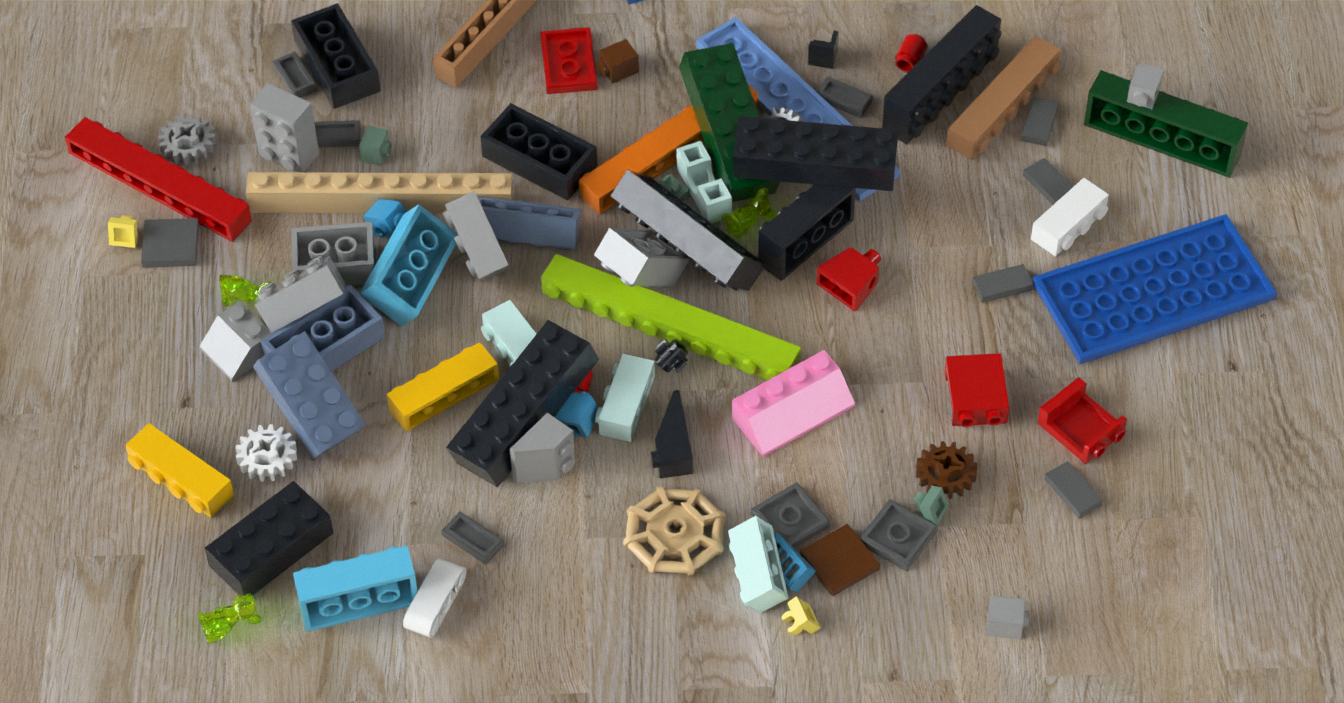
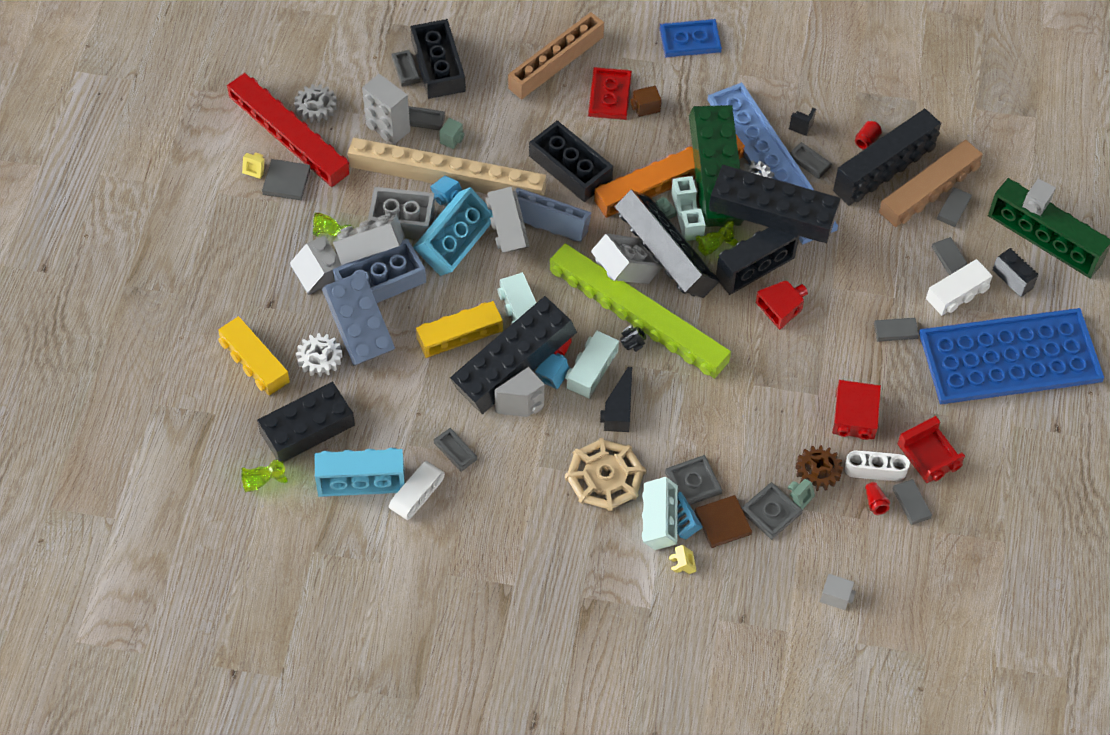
camera: 10 degrees right, 5 degrees up
bright pink slope [732,350,855,457] -> none
none -> white beam [844,450,910,482]
none -> red cone [865,482,890,515]
none -> black brick [992,248,1038,297]

